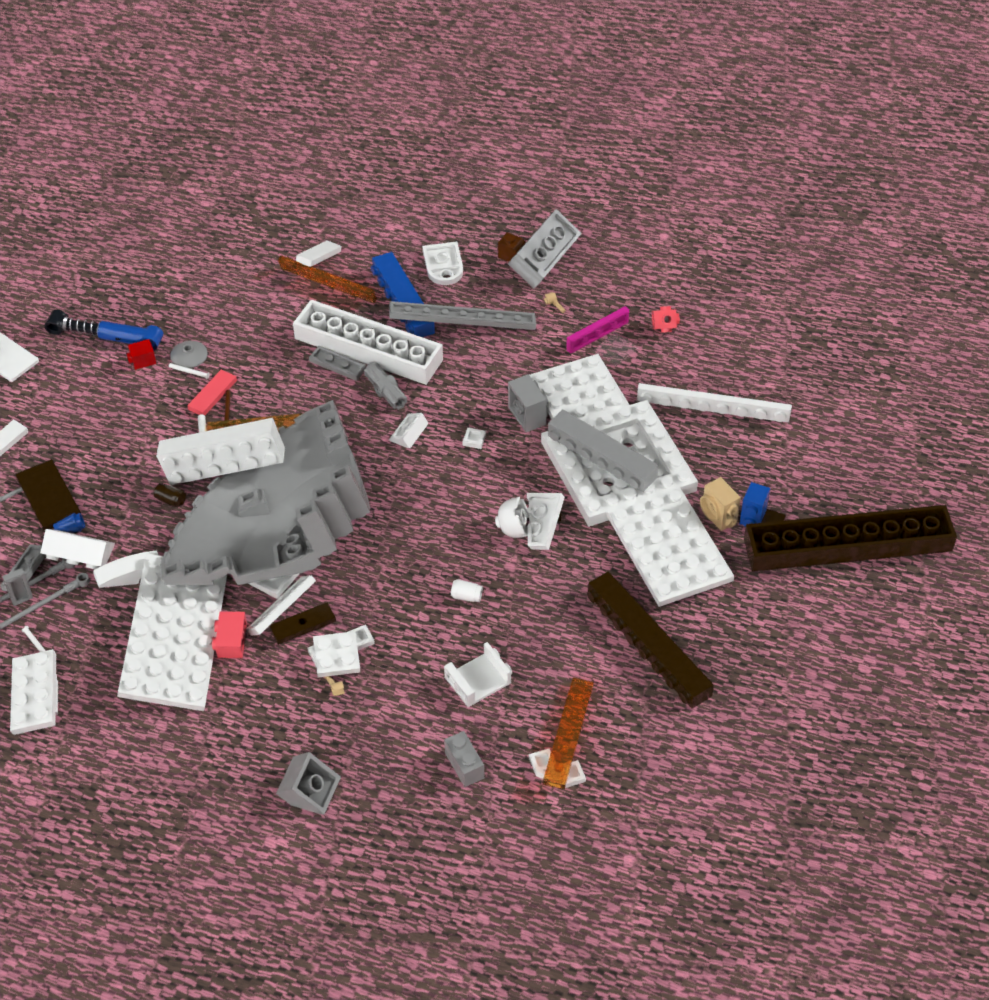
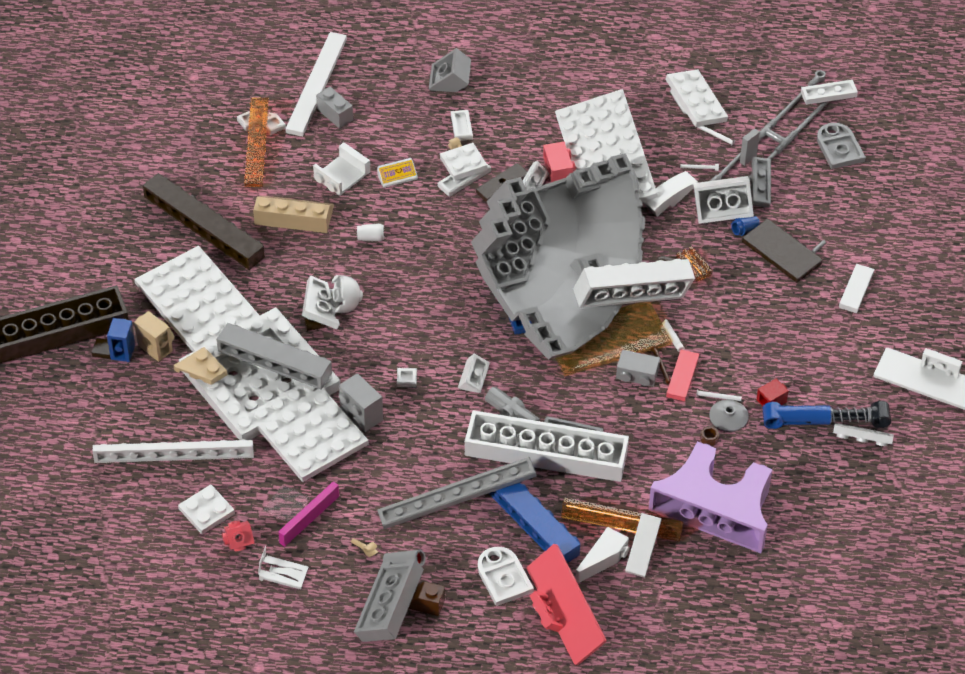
camera: 165 degrees right, 0 degrees up
none -> tan wing [174,347,227,385]
none -> white plate [178,485,235,535]
none -> tan slope [253,195,334,233]
none -> white piece [258,546,308,589]
none -> white tile [286,32,347,137]
none -> slope [377,158,418,188]
none -> white tile [451,110,473,141]
none -> coral bracket [526,544,607,665]
none -> white slope [576,527,630,583]
none -> light grey brick [616,350,660,387]
none -> lavender piece [649,441,772,553]
none -> clear orange tile [676,246,713,282]
none -> white piece [680,164,719,171]
none -> reddish brown tile [700,426,720,446]
none -> white plate [833,423,894,446]

